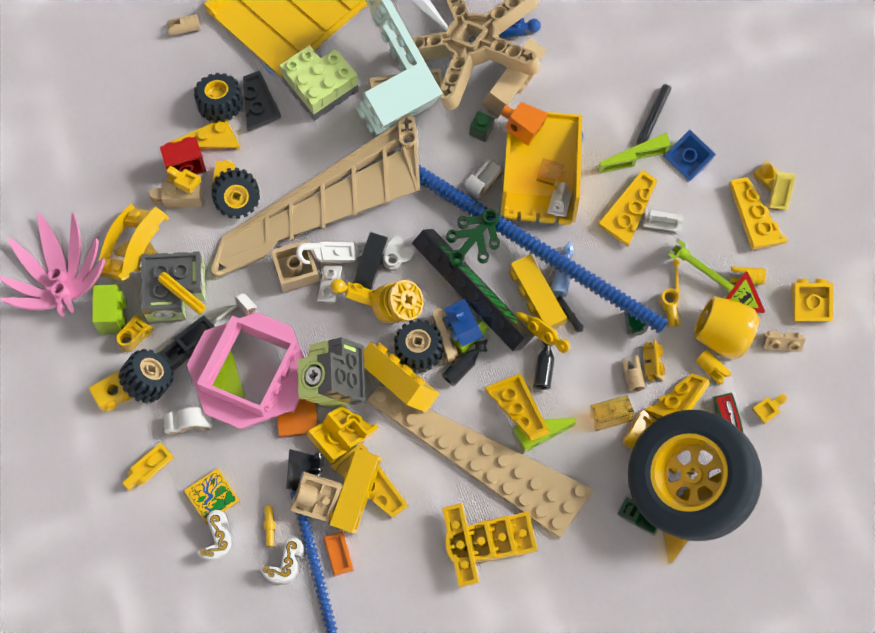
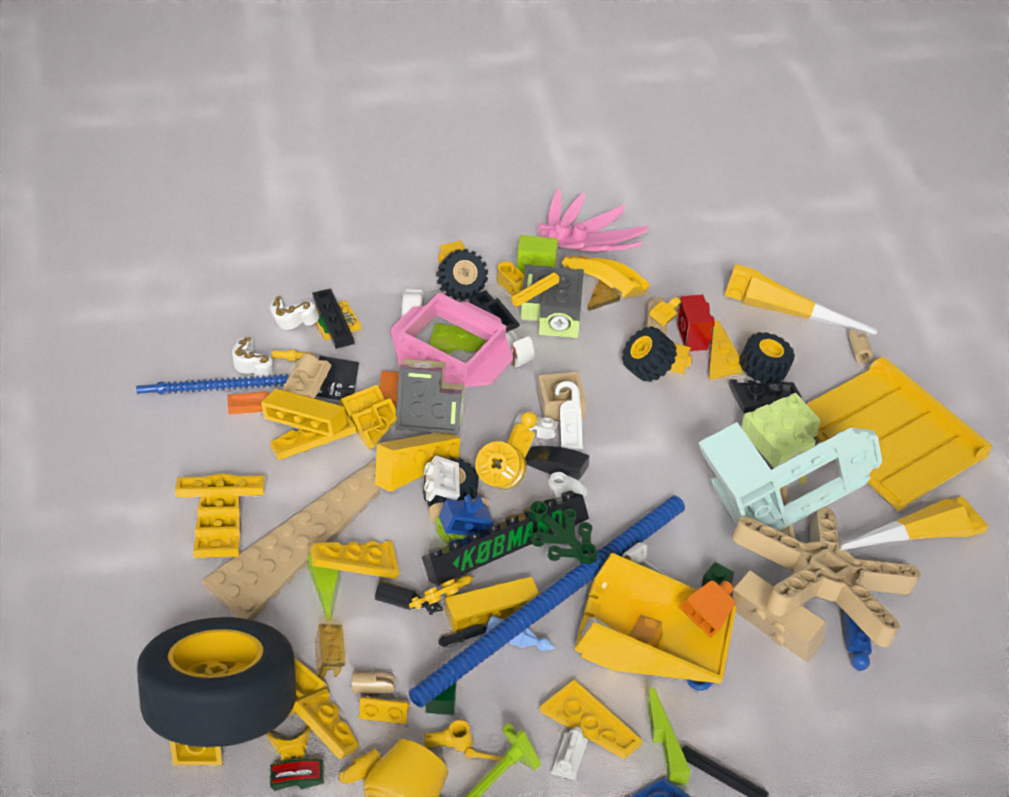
camera: 100 degrees right, 25 degrees down
yellow hinge [122,443,174,491] -> none
tan wing [212,115,420,278] -> none
black wheel [442,339,488,387] -> none
none -> black tile [312,288,355,349]
none -> white bracket [424,455,460,501]
none -> yellow plate [724,264,878,334]

